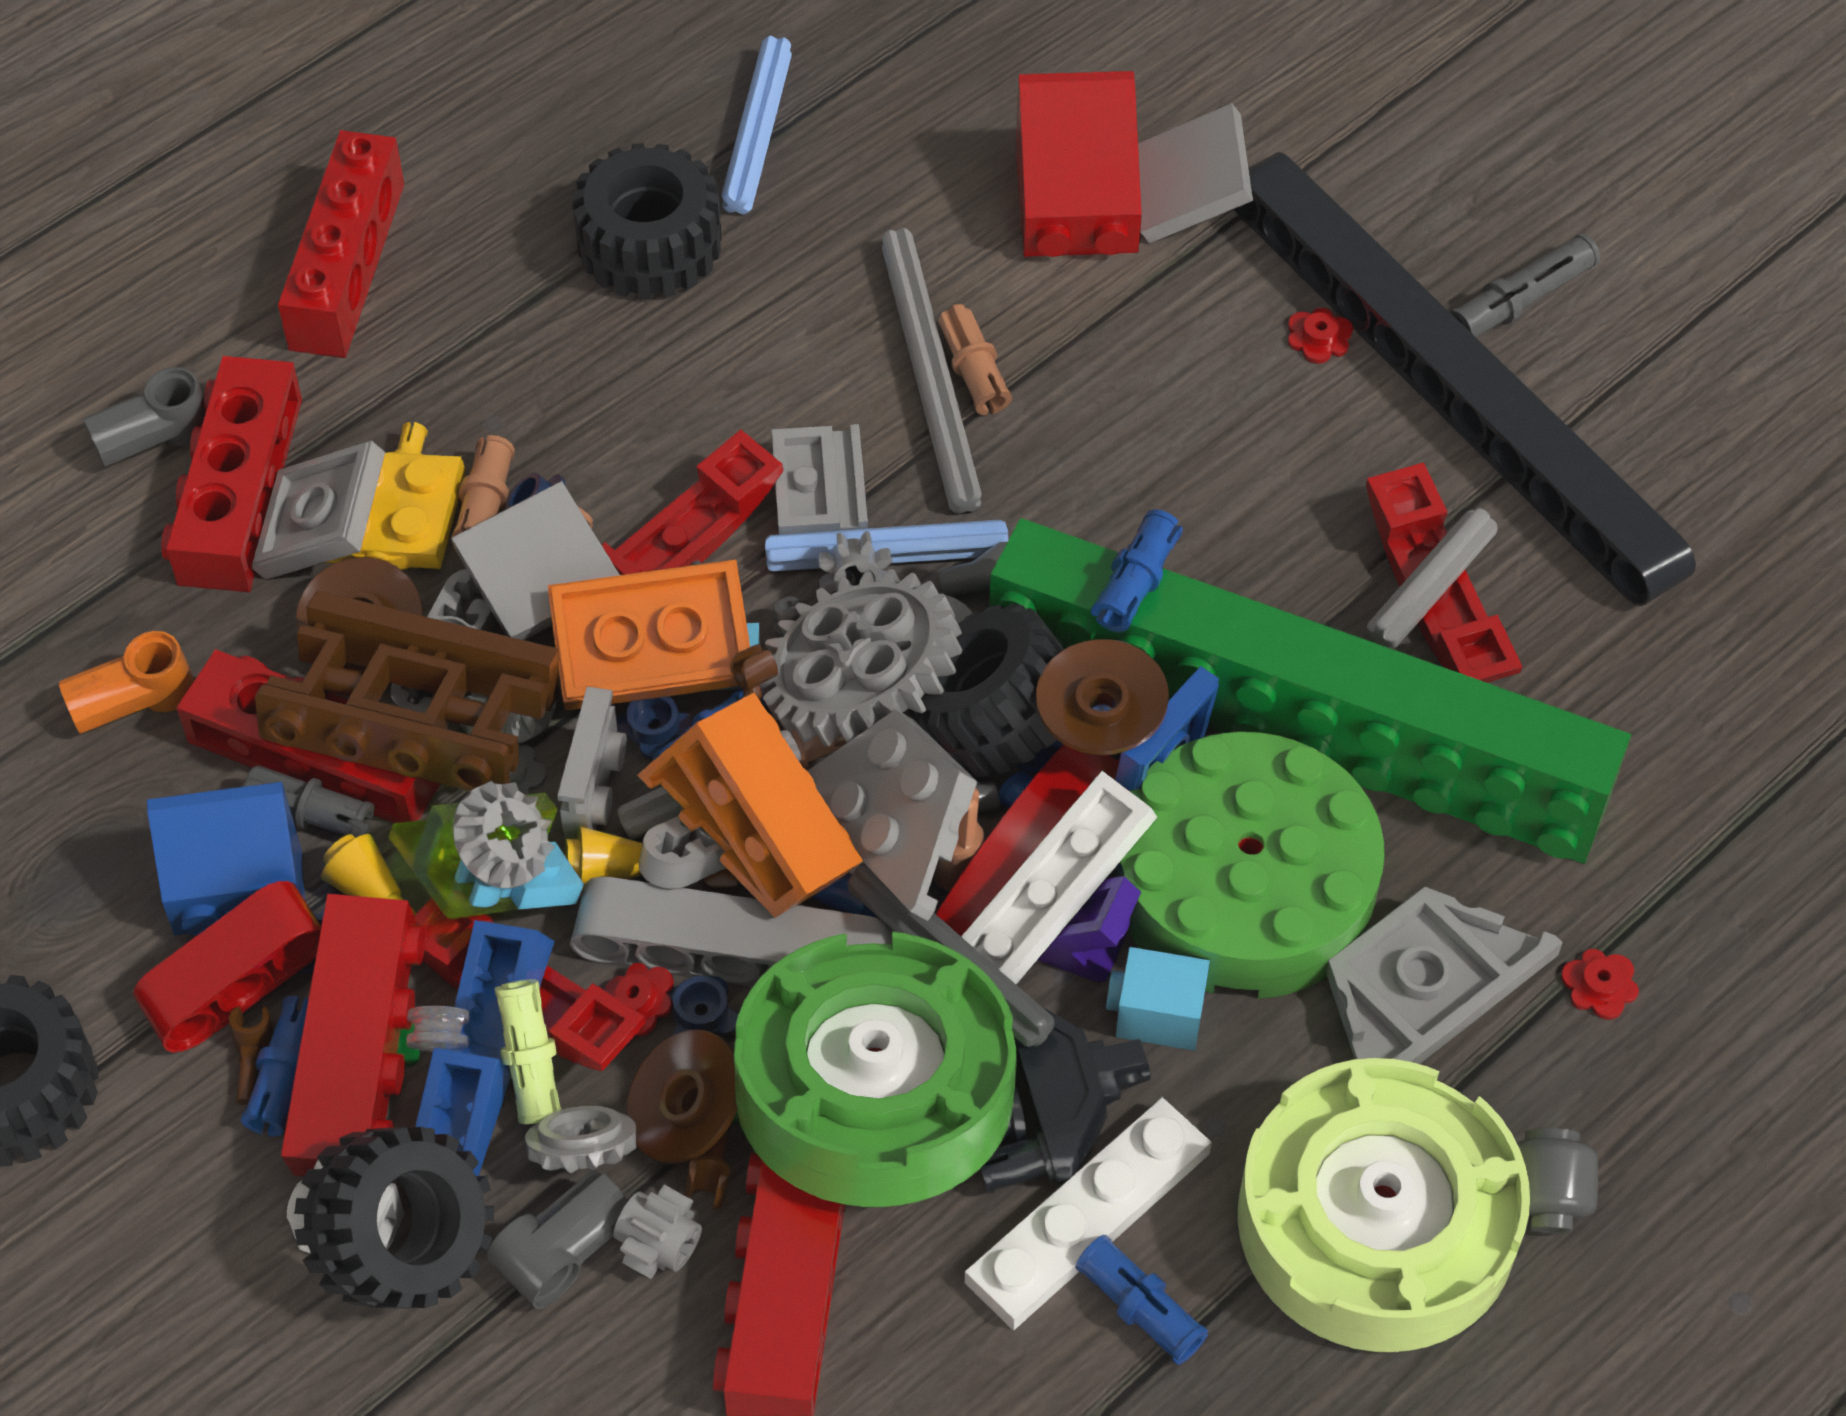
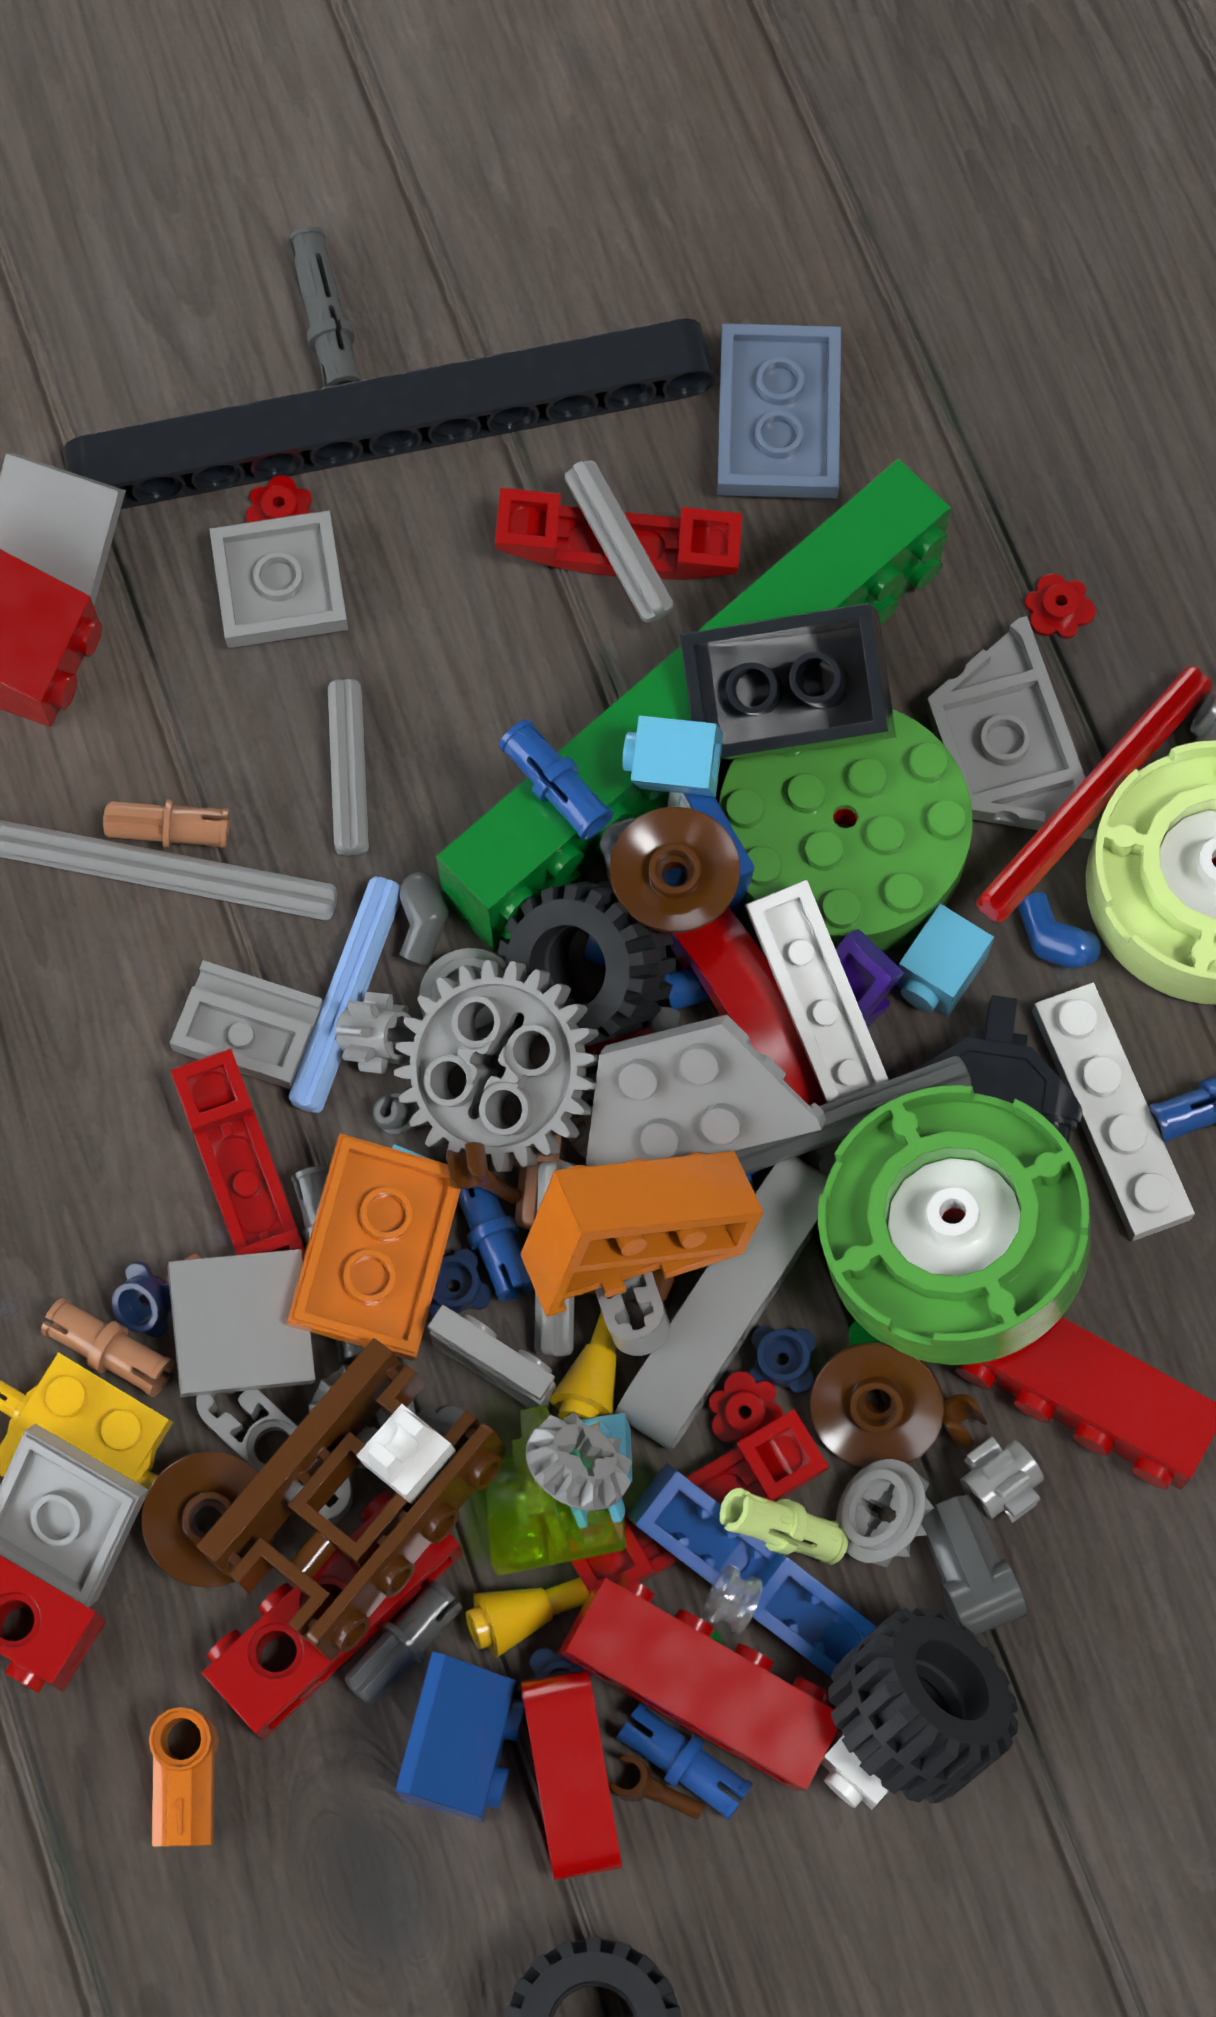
camera: 65 degrees left, 15 degrees up
none -> light grey plate [209,510,349,648]
none -> light grey axle [328,679,369,856]
none -> white tile [356,1404,457,1504]
none -> medium azure brick [623,716,723,797]
none -> black slope [679,603,896,760]
none -> sand blue plate [717,323,841,499]
none -> red axle [976,666,1212,923]
none -> blue arm [1017,892,1101,969]

